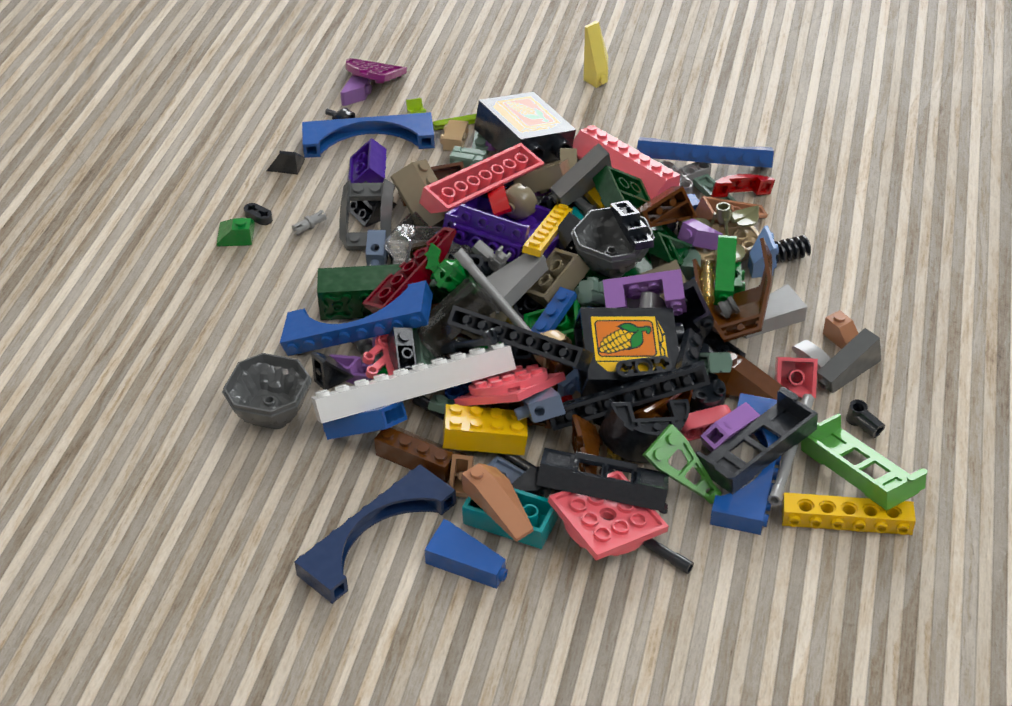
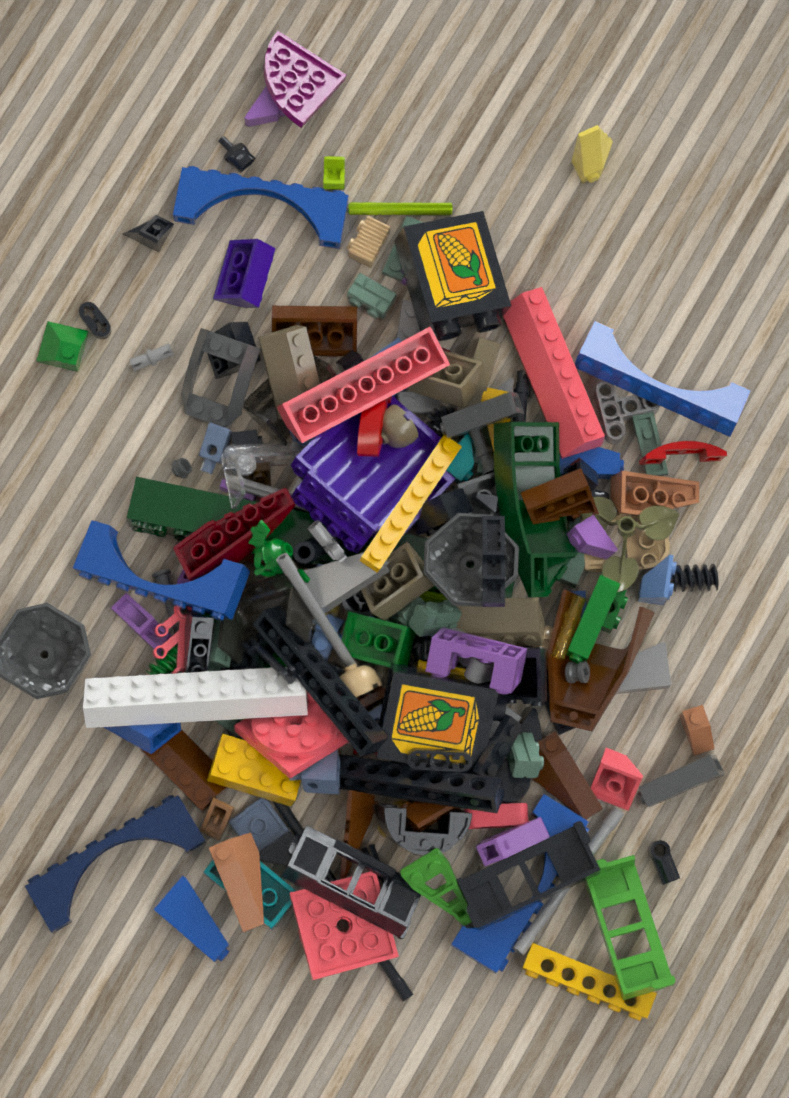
camera: 10 degrees right, 35 degrees up
black slope [311,351,355,390] -> none
blue plate [531,287,578,334] -> none
light grey slope [792,340,831,371] -> none

